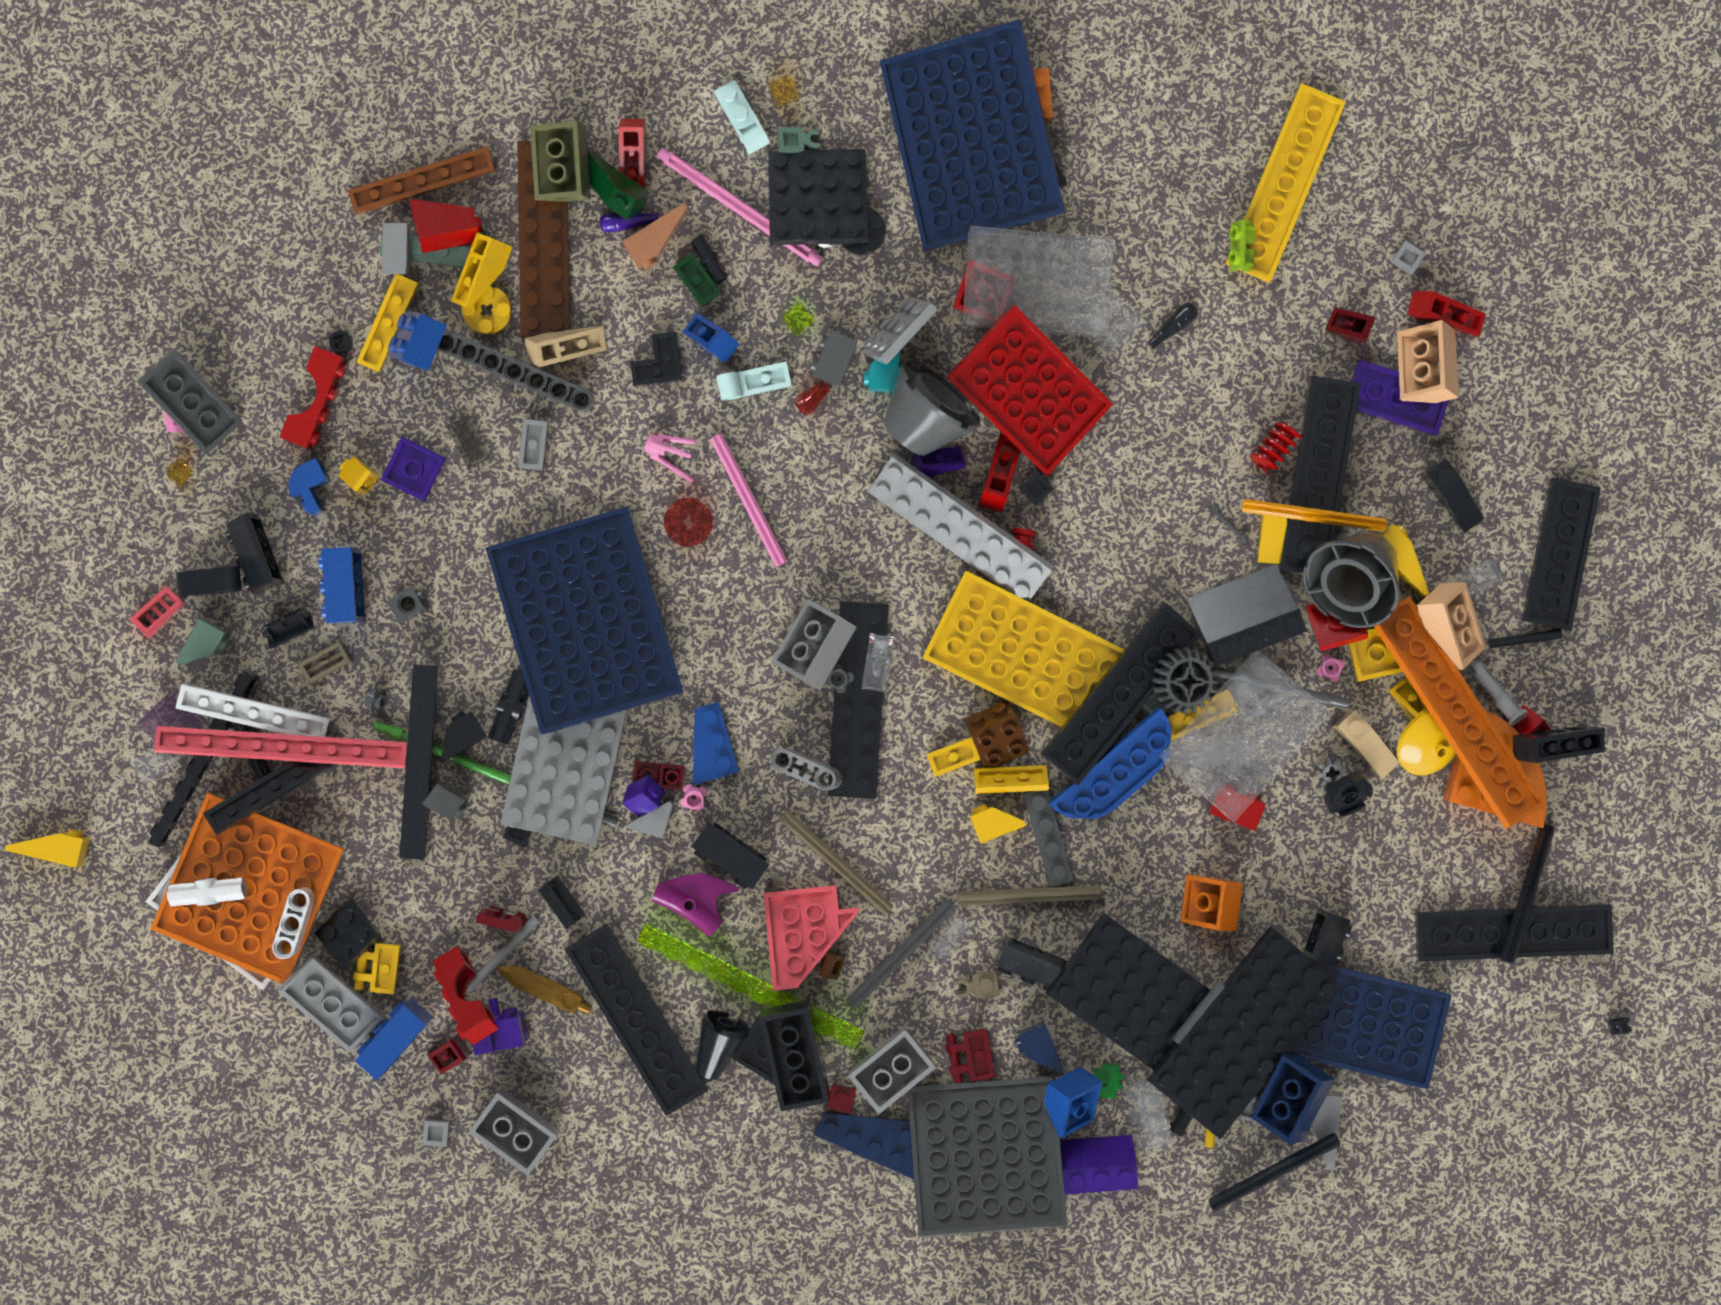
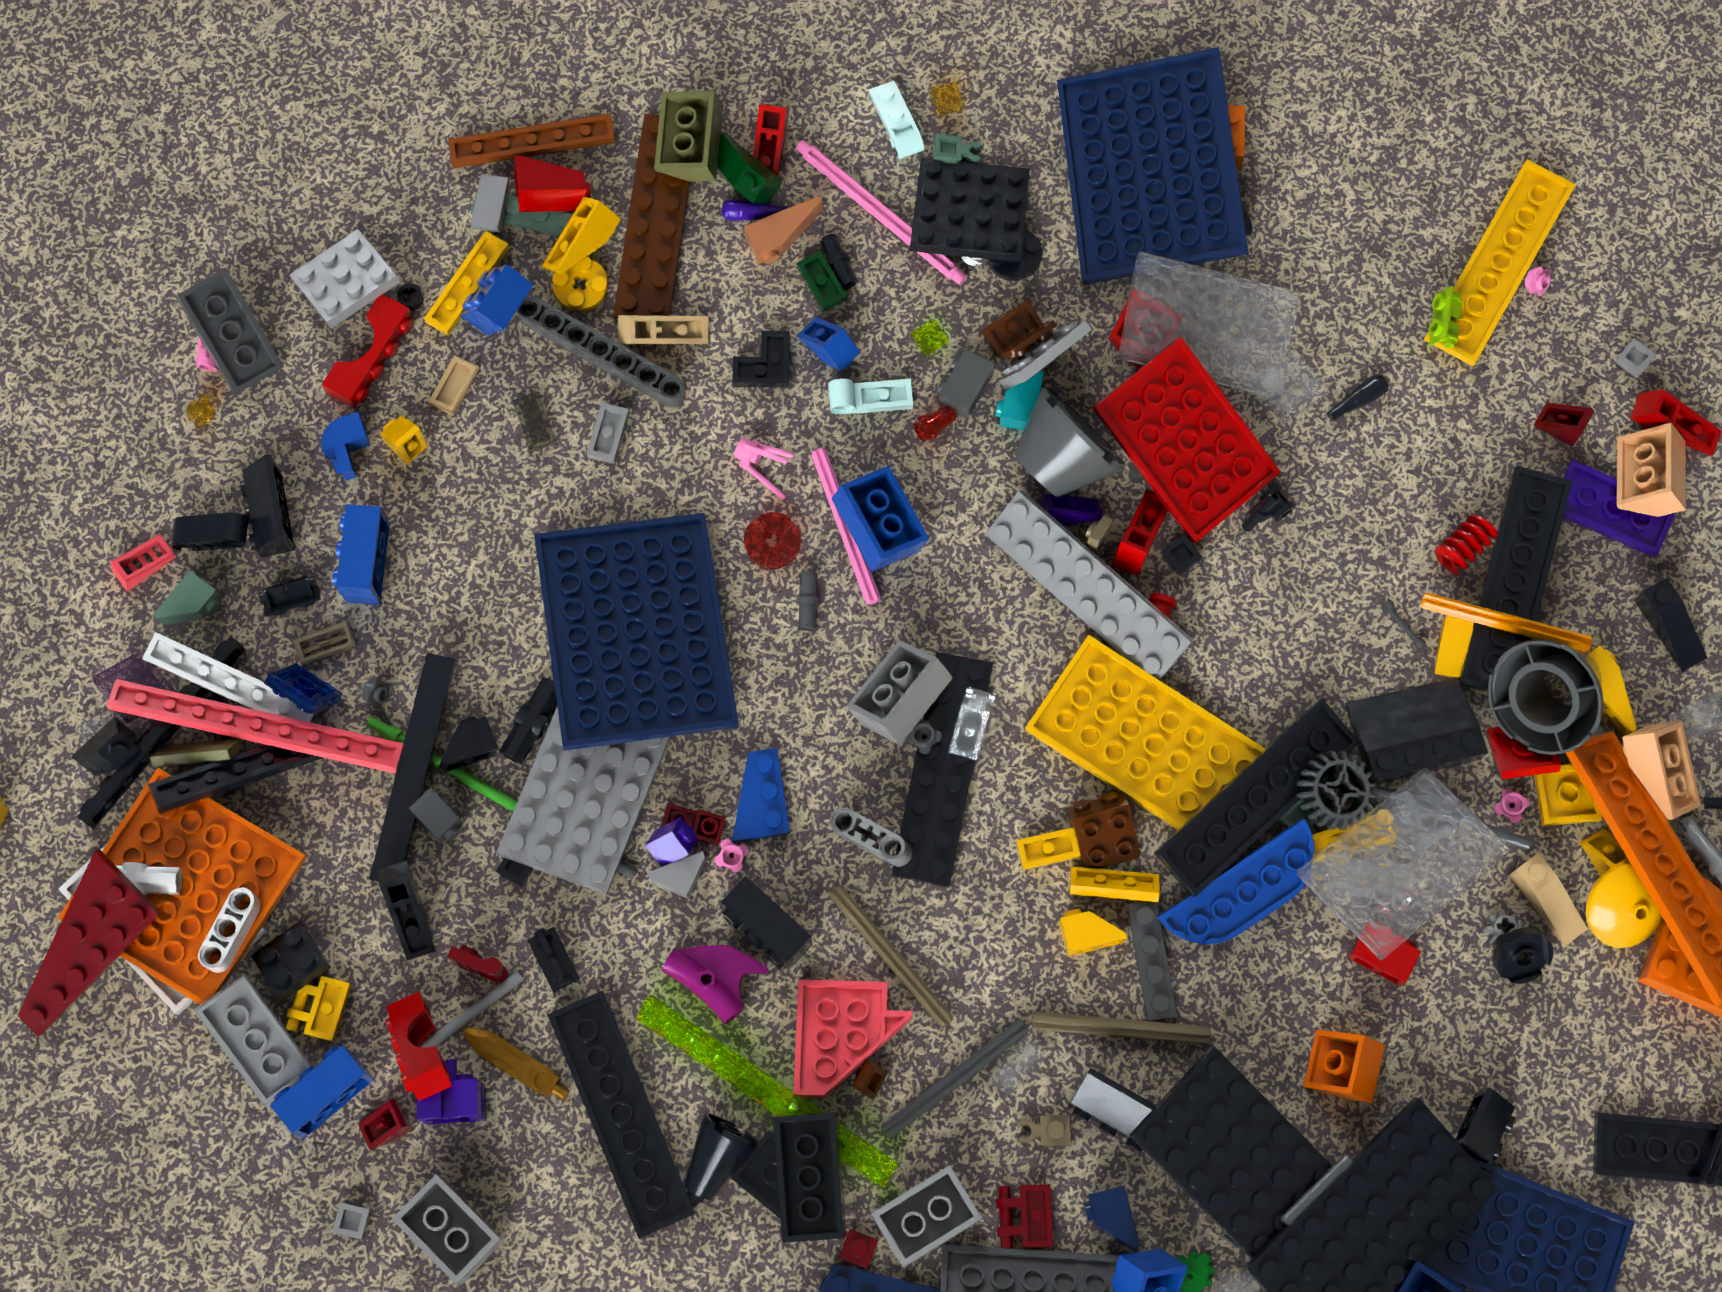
camera: 10 degrees right, 15 degrees down
dark purple tile [380,437,447,502] -> none
dark grey brick [387,587,428,623] -> none
none -> dark red wing [18,849,162,1037]
none -> black slope [72,716,139,775]
none -> olive tile [150,738,243,767]
none -> clear blue plate [264,663,343,714]
none -> light grey plate [289,229,400,329]
none -> black slope [378,861,436,960]
none -> tan tile [428,355,480,416]
none -> dark grey pin [796,571,819,631]
none -> blue brick [832,466,930,572]
none -> reddish brown bracket [980,300,1057,360]
none -> dark tan plate [1085,515,1113,554]
none -> black piece [1242,483,1297,532]
none -> bright pink plate [1525,266,1551,296]

